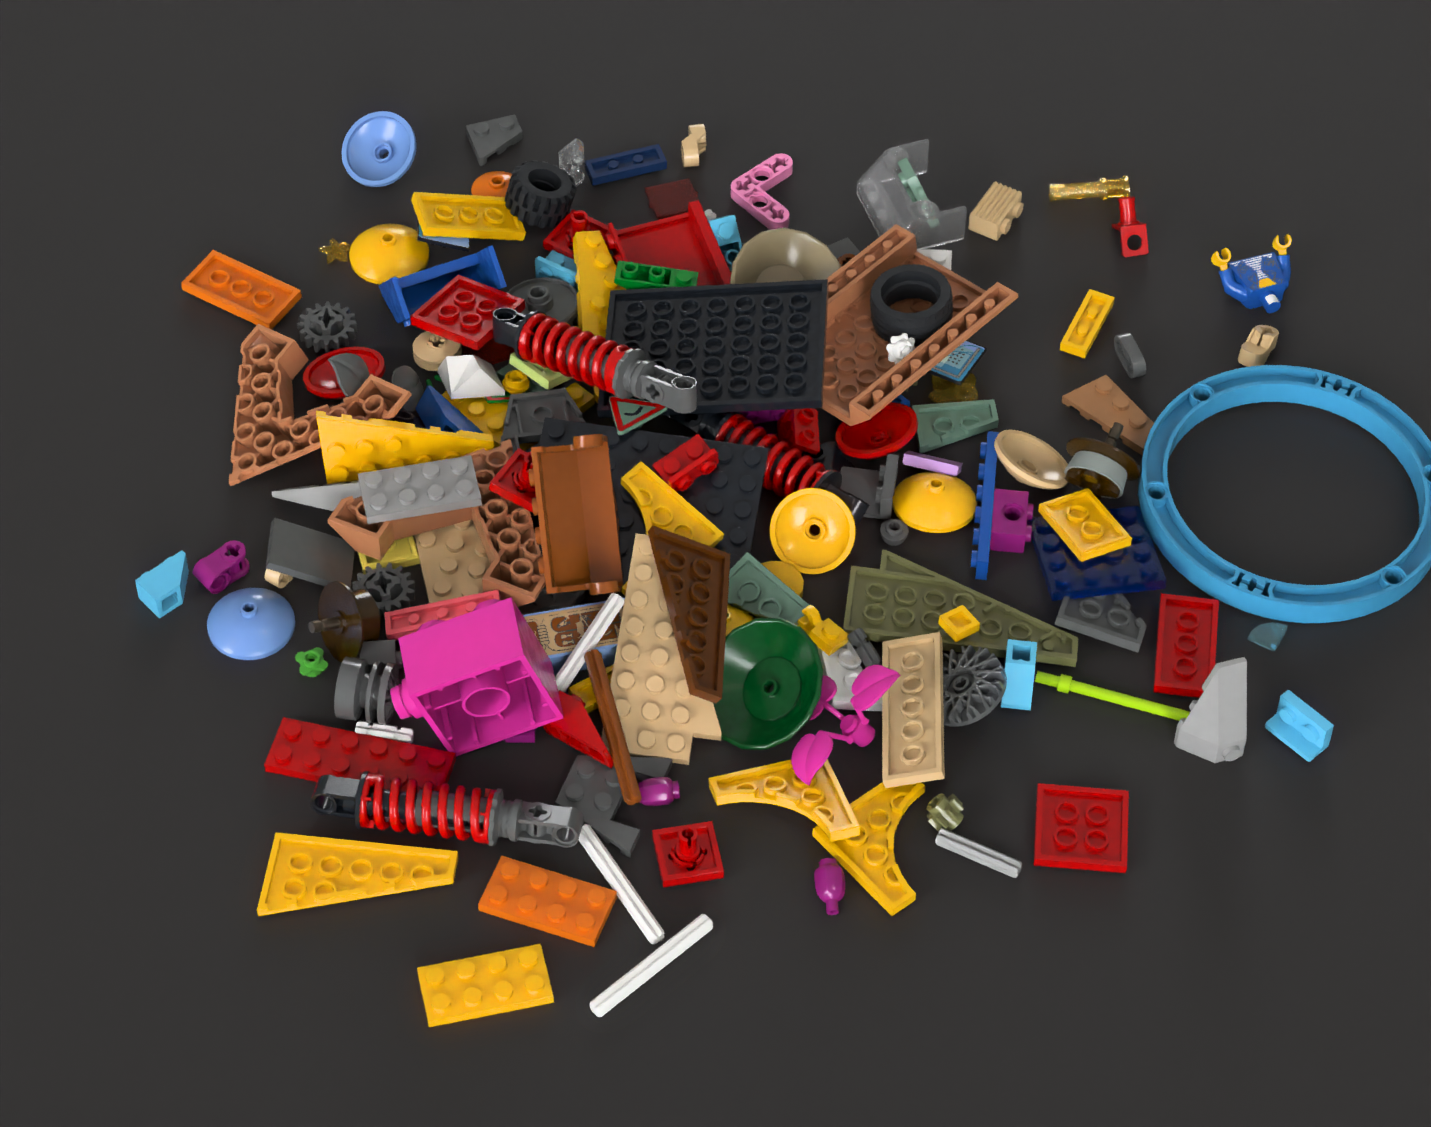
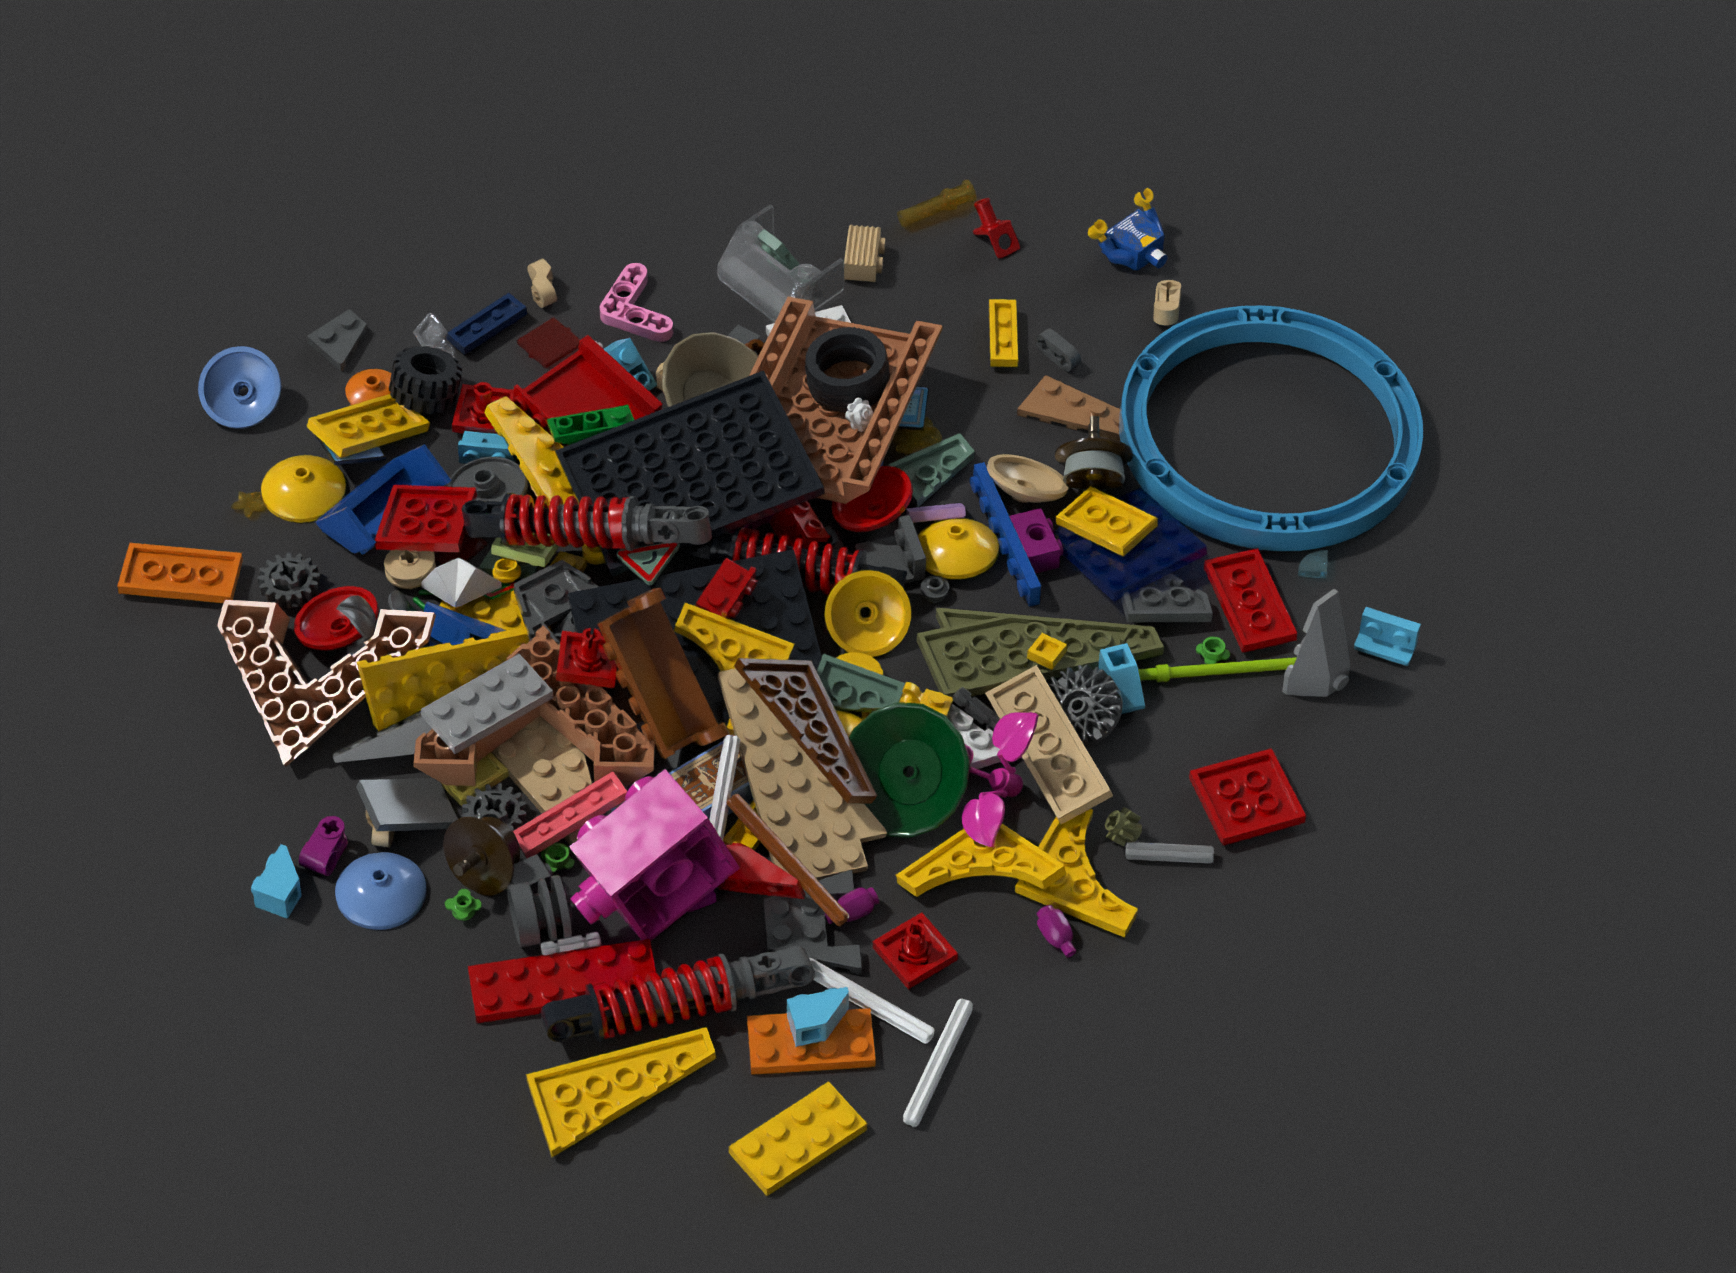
camera: 25 degrees left, 0 degrees up
none -> medium azure slope [787,987,849,1047]
none -> bright green plate [1196,637,1230,664]

